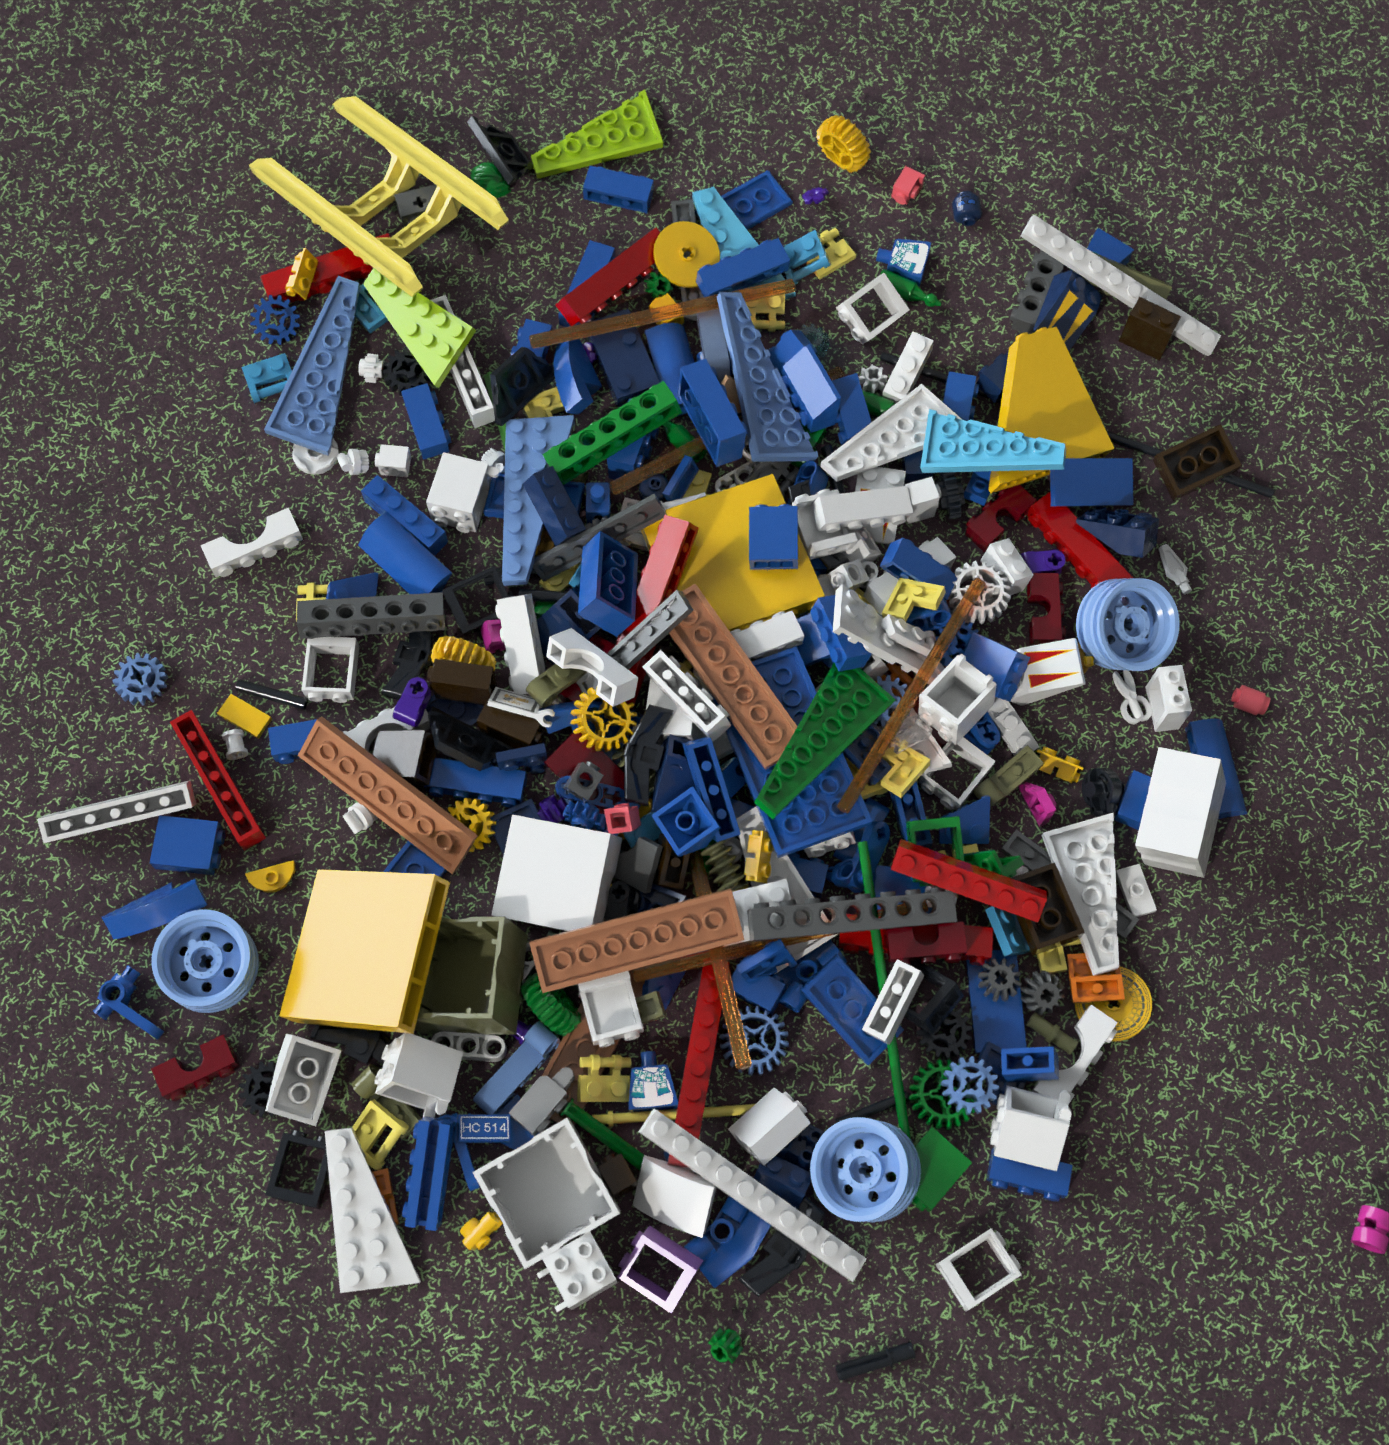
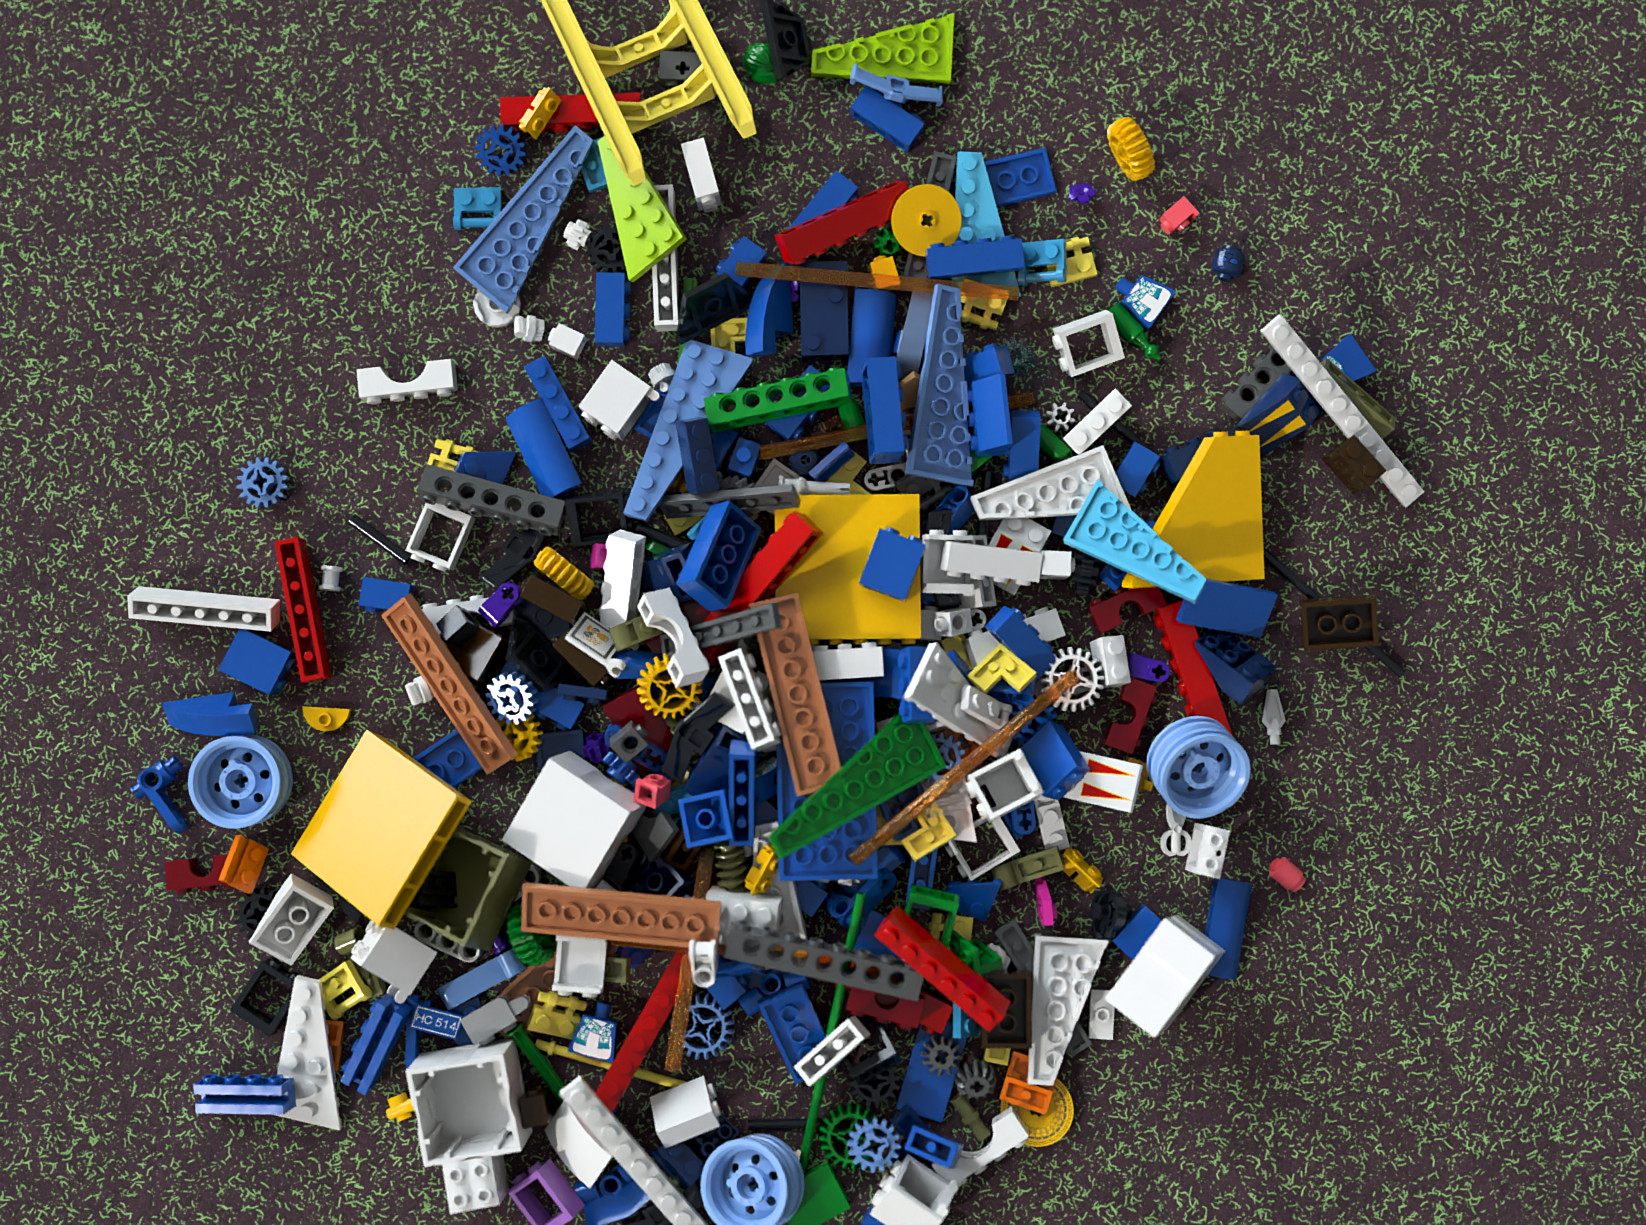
camera: 25 degrees right, 15 degrees up
yellow tile [217,694,272,739] -> none
none -> blue brick [193,1074,296,1115]
none -> orange plate [219,835,269,894]
none -> black plate [415,870,457,909]
none -> black brick [436,605,481,647]
none -> gear [486,672,538,724]
none -> white brick [681,138,721,212]
none -> white piece [689,939,718,987]
none -> medium blue plate [850,63,943,107]

